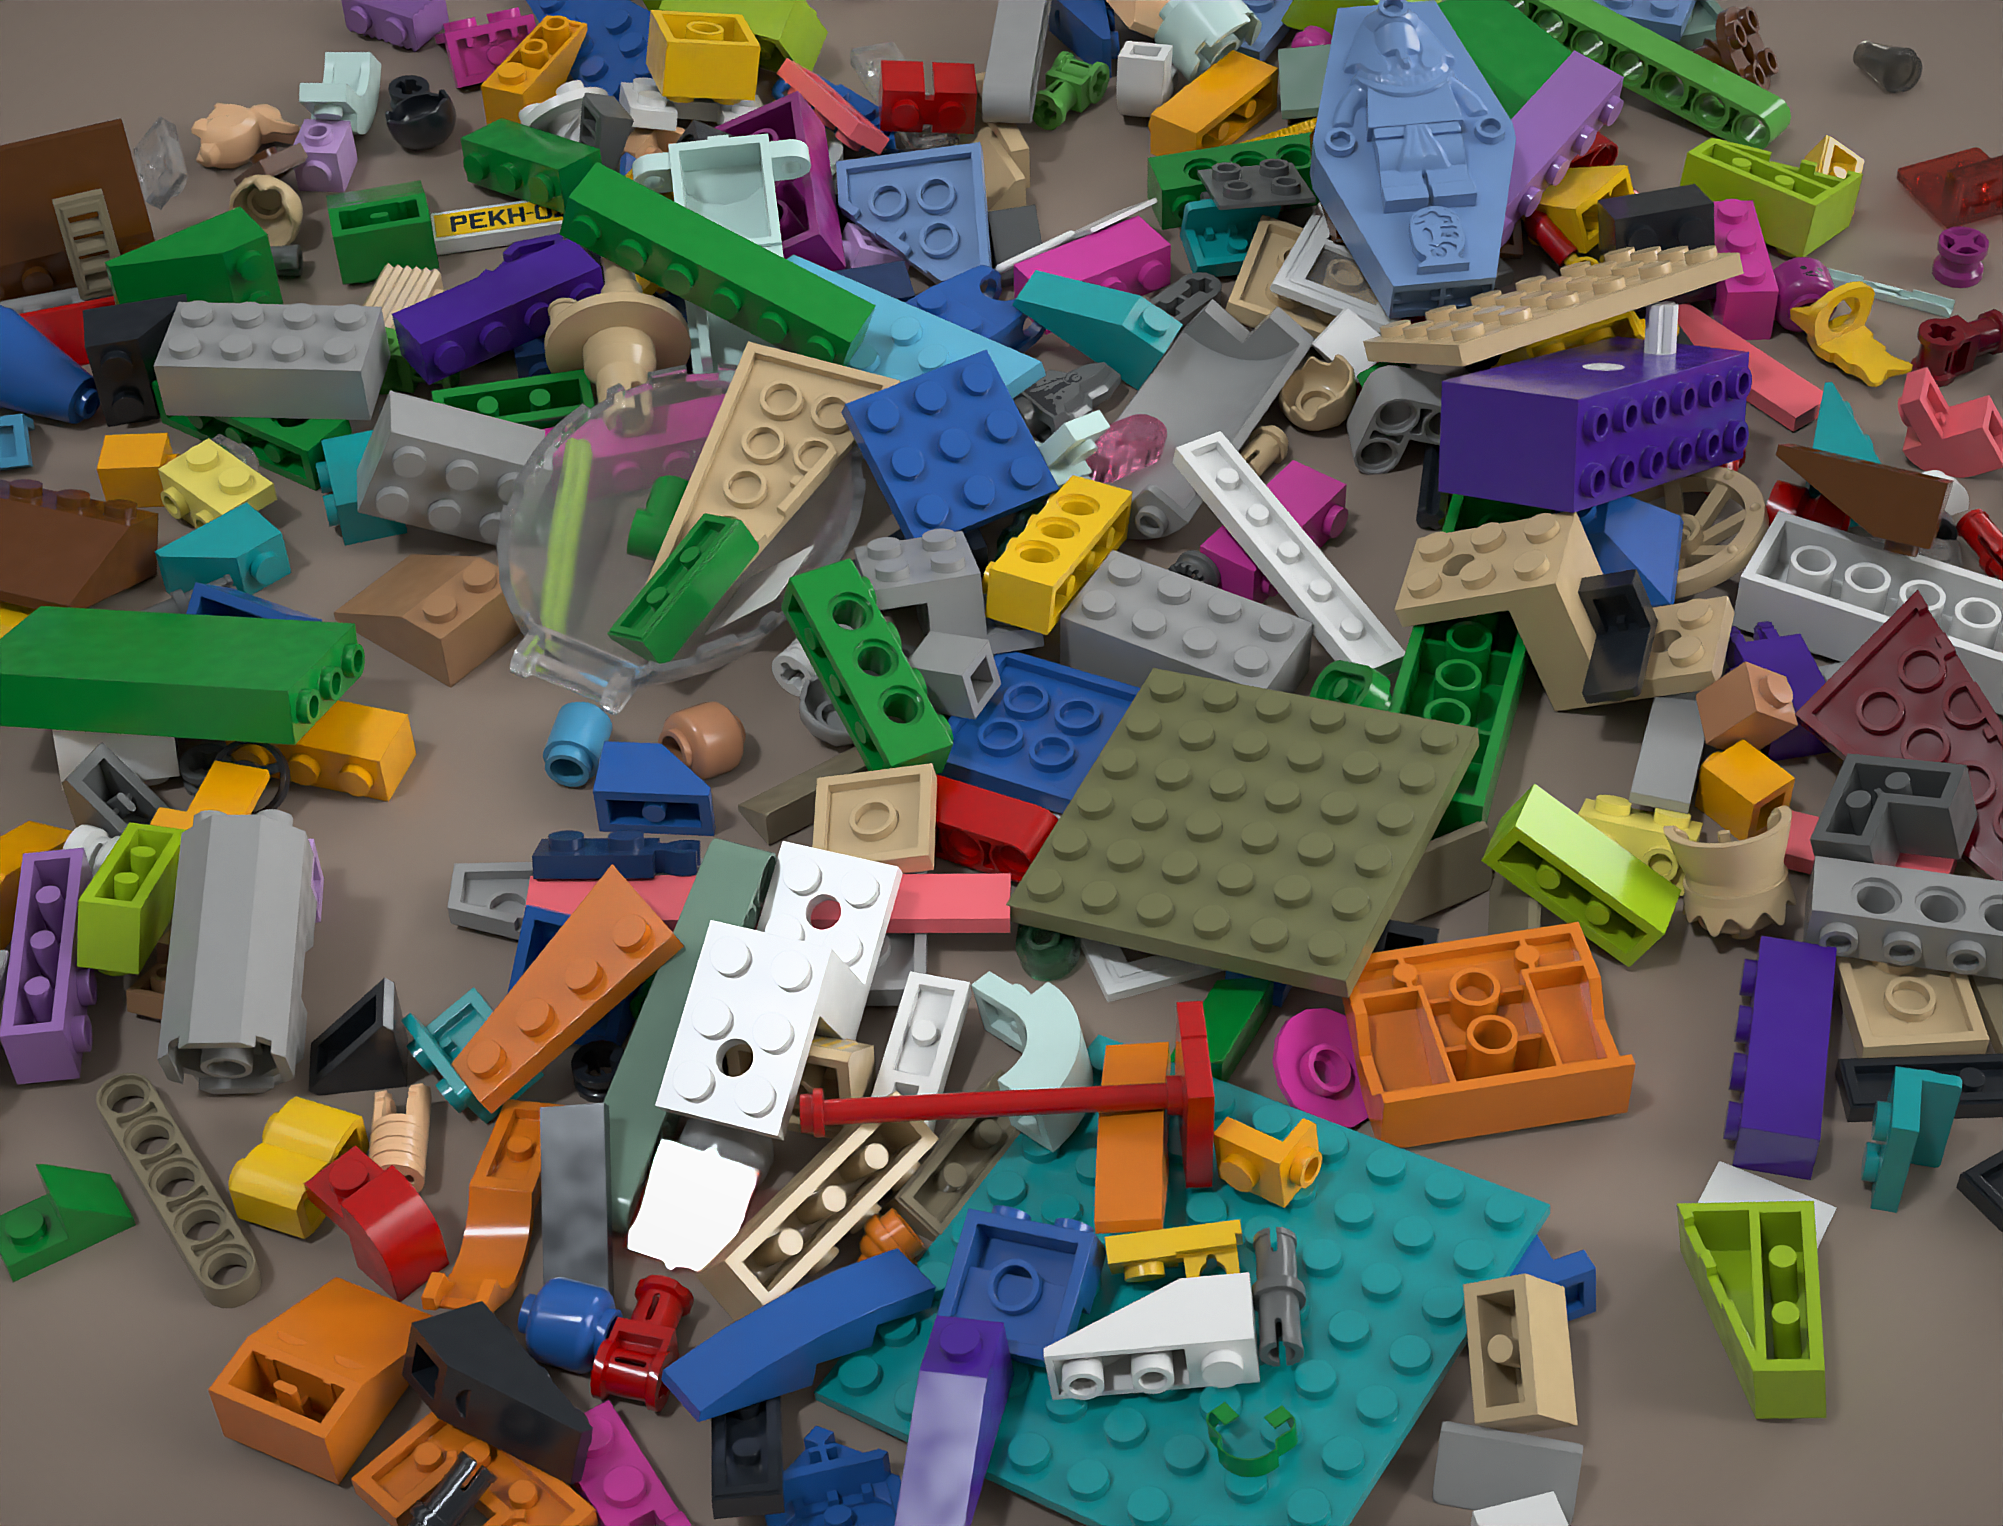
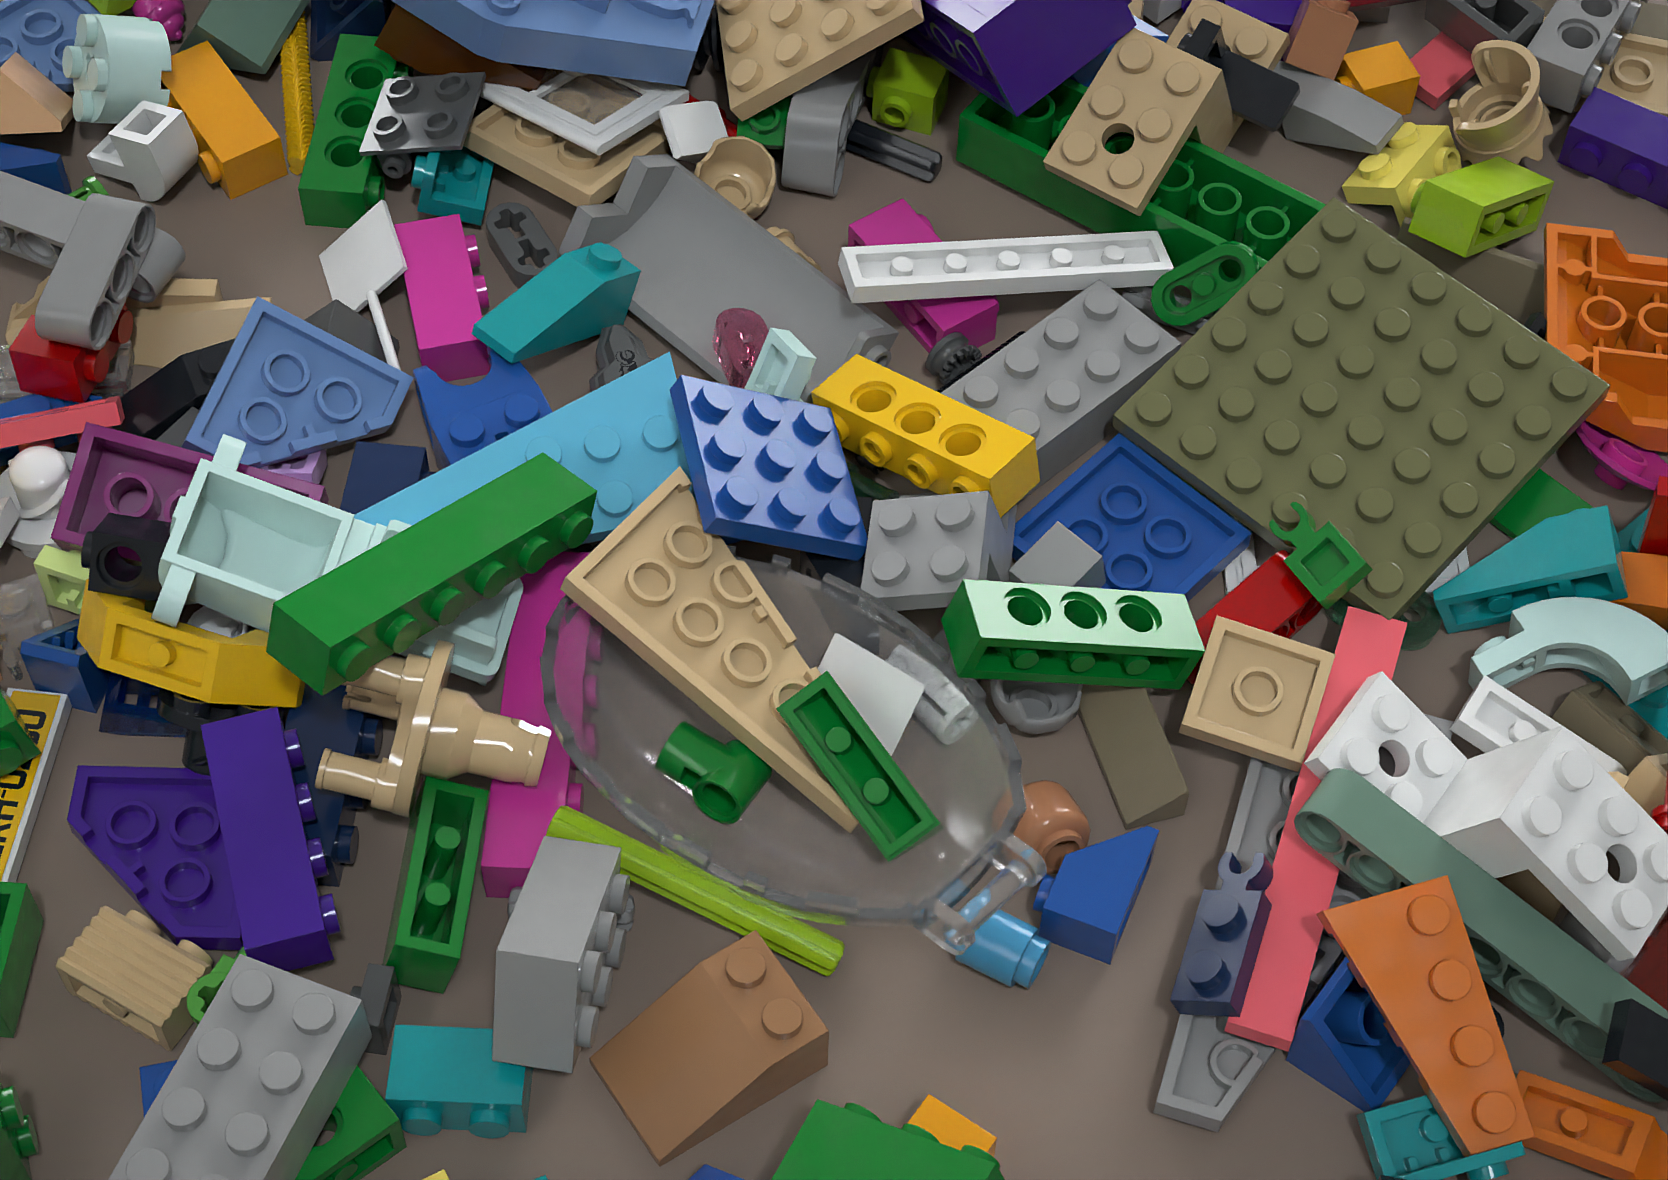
camera: 75 degrees left, 10 degrees up
none -> light grey beam [35,193,156,350]
none -> green plate [1269,502,1373,610]
none -> teal slope [1433,505,1628,634]

